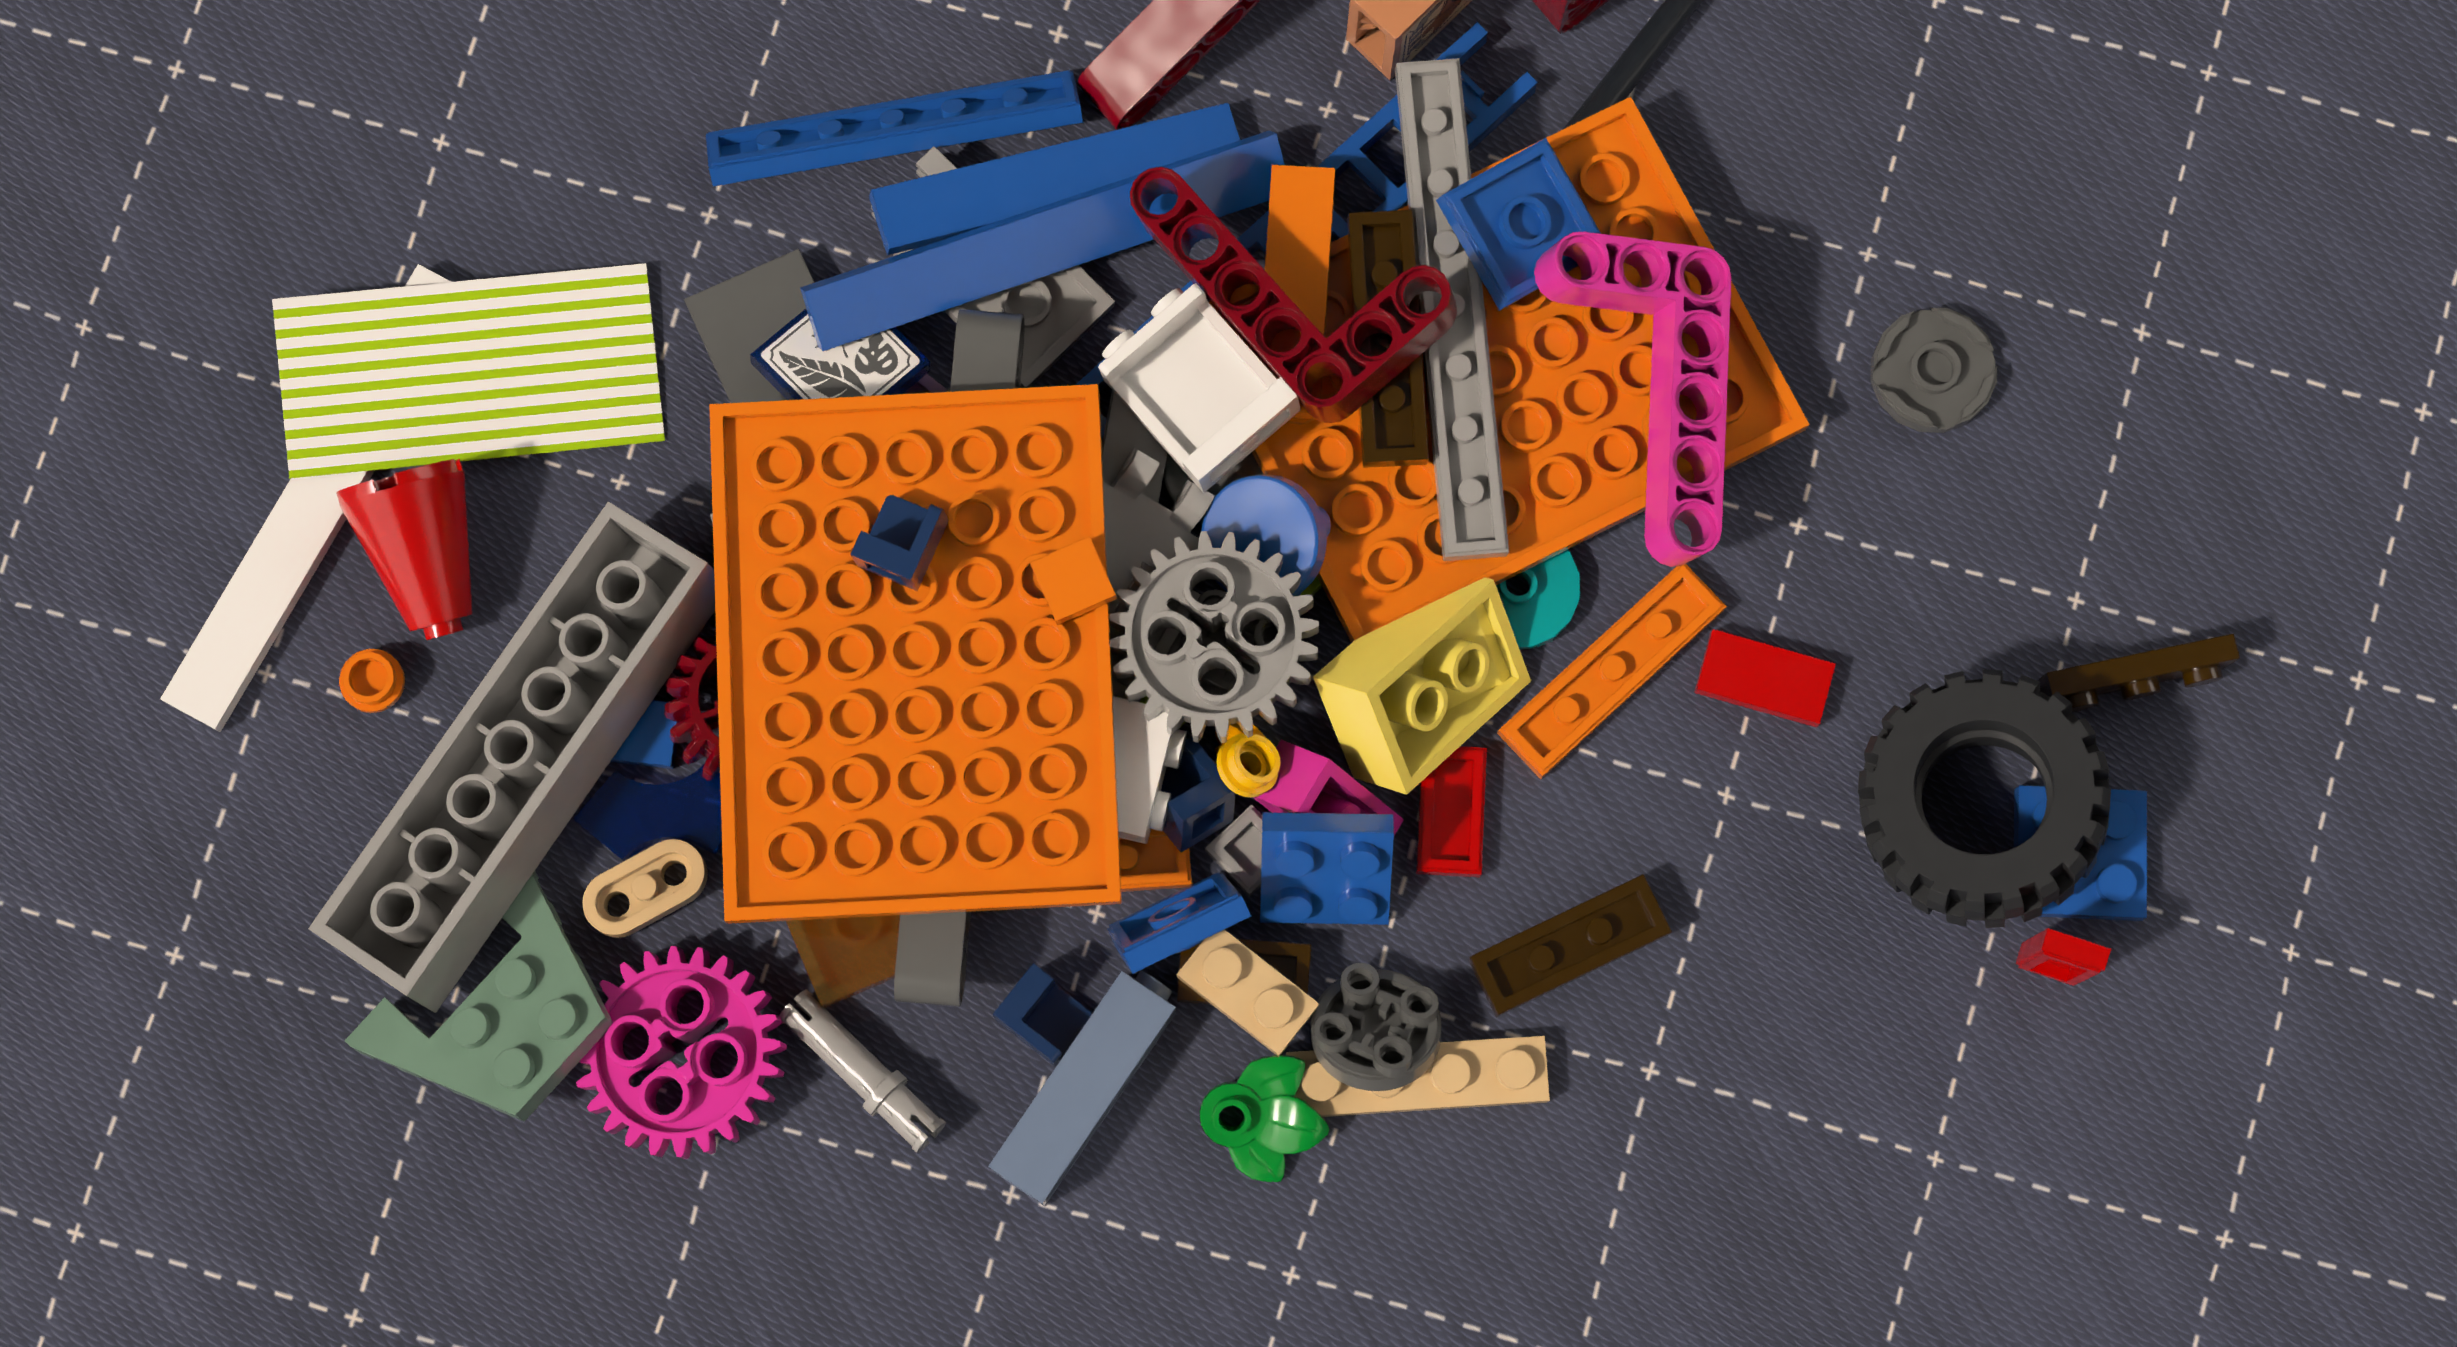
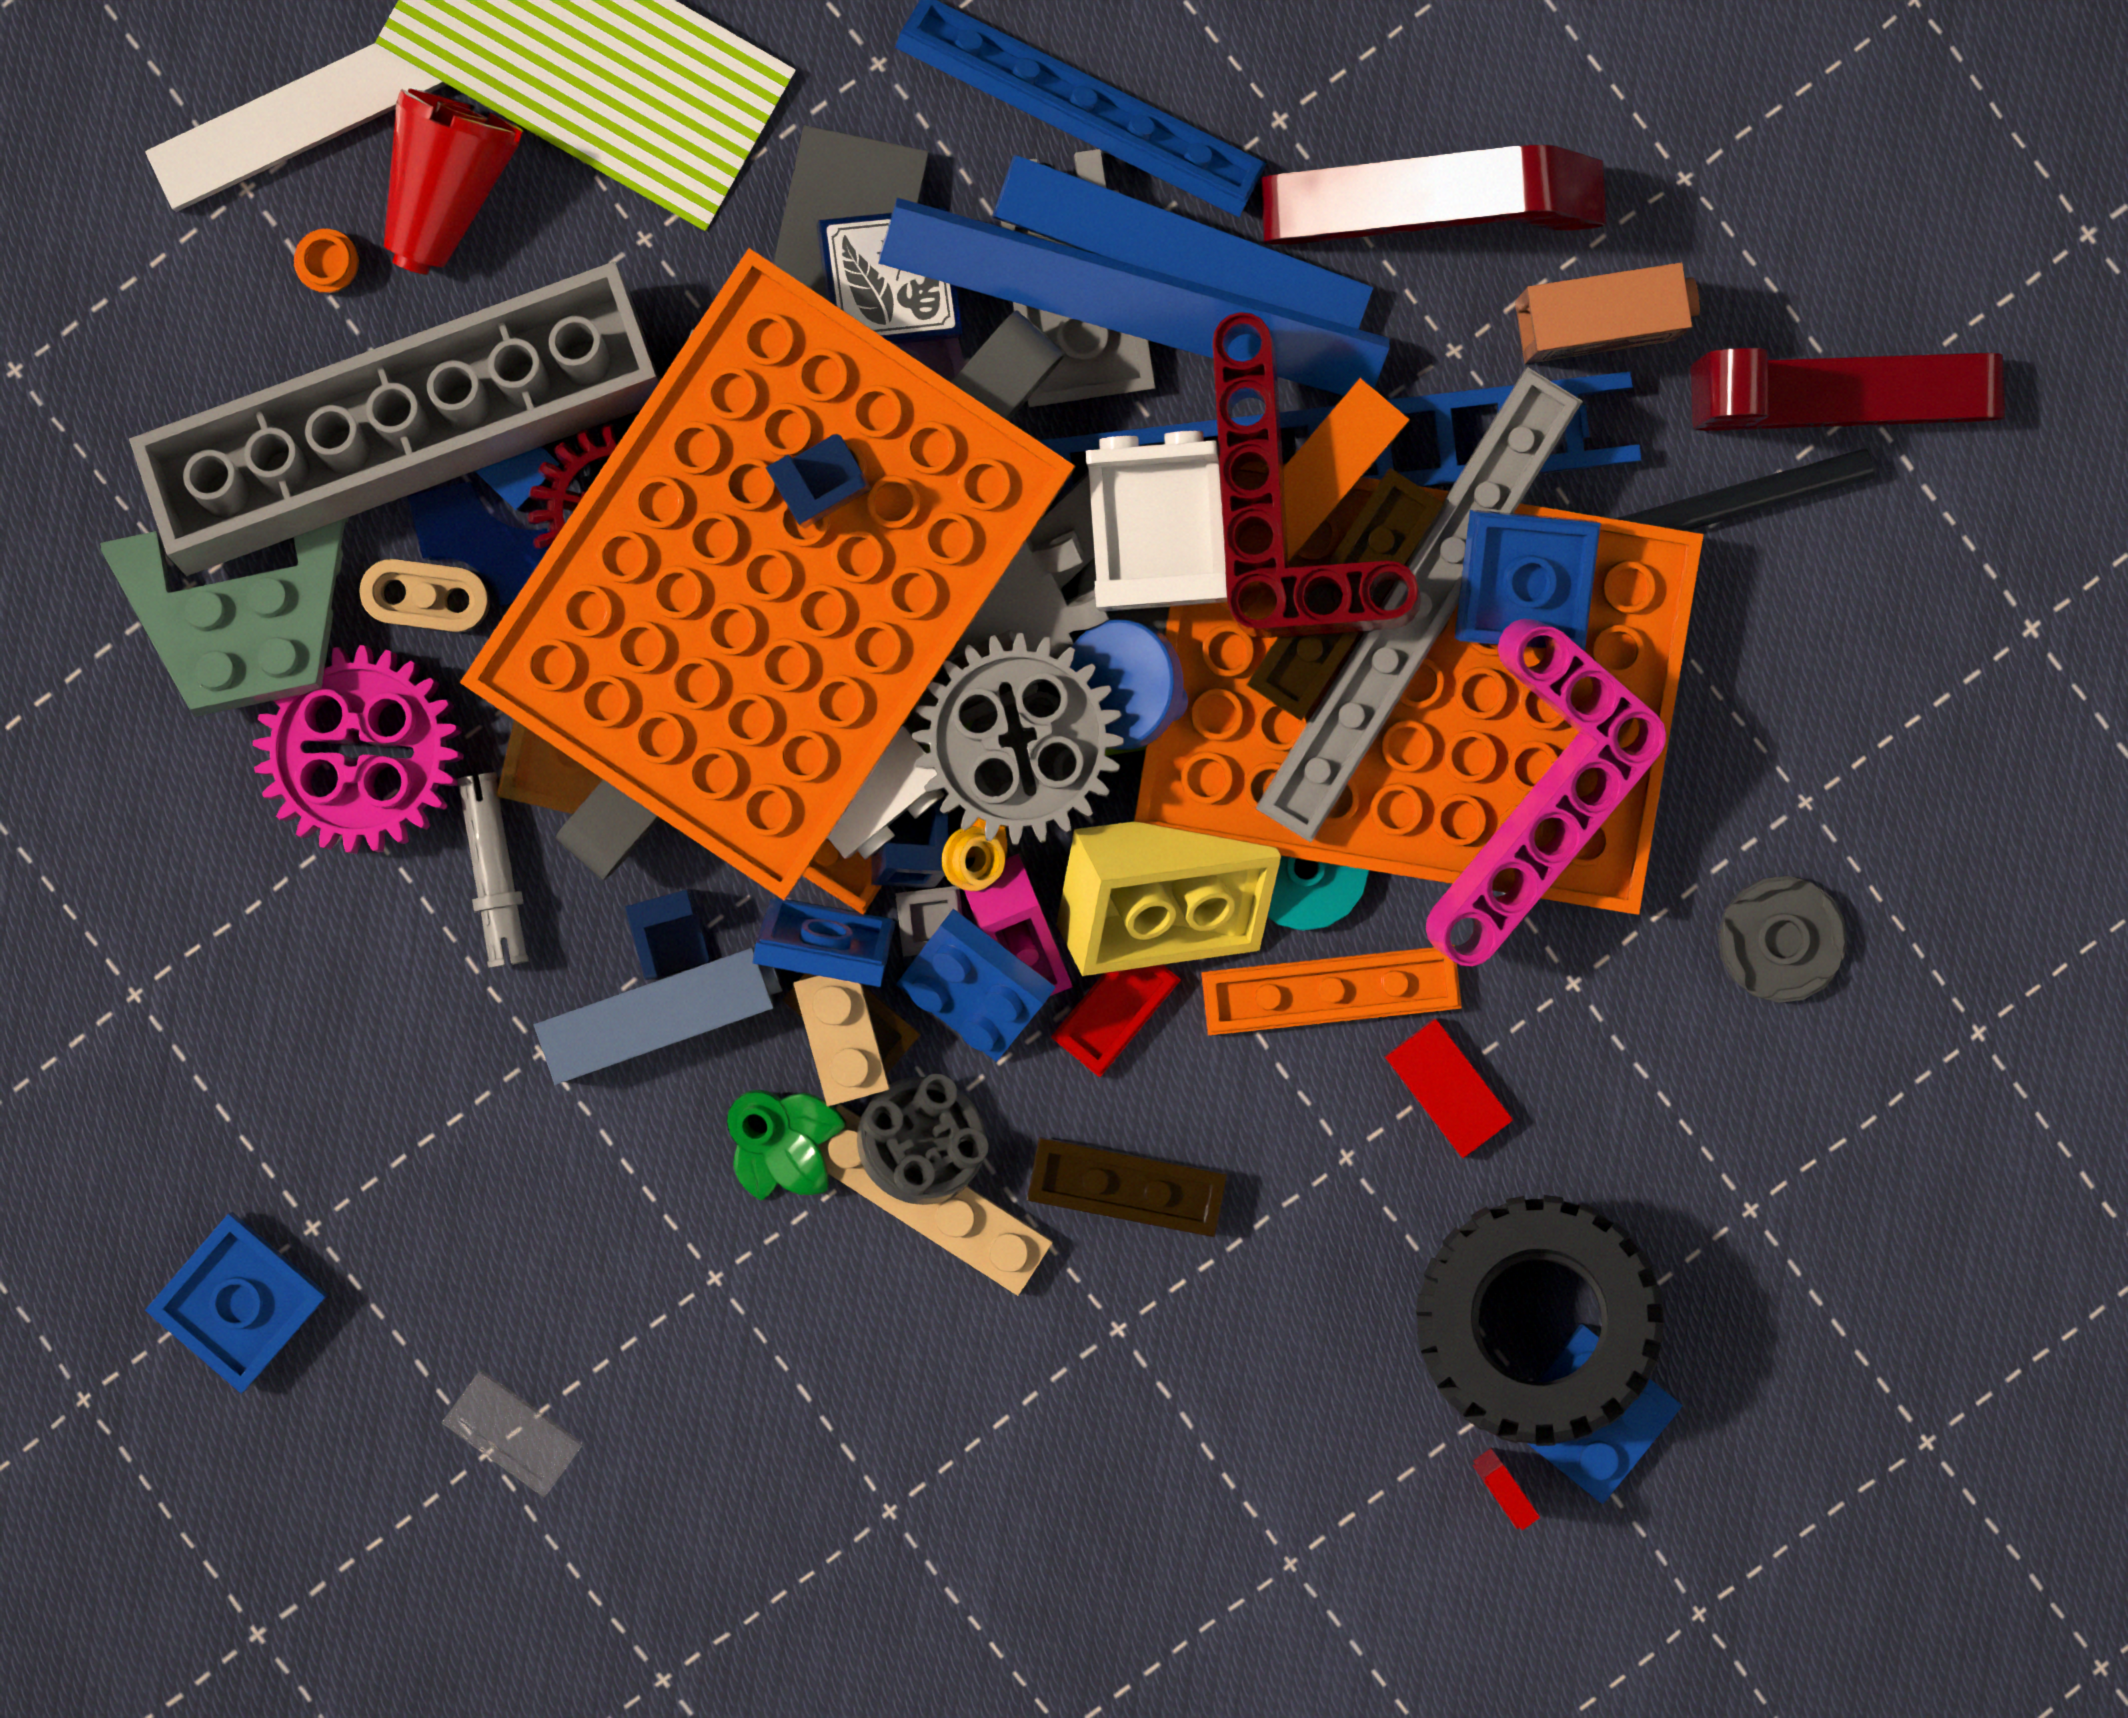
camera: 40 degrees right, 10 degrees up
orange tile [1029,536,1117,625] -> none
dark brown plate [2037,633,2240,712] -> none

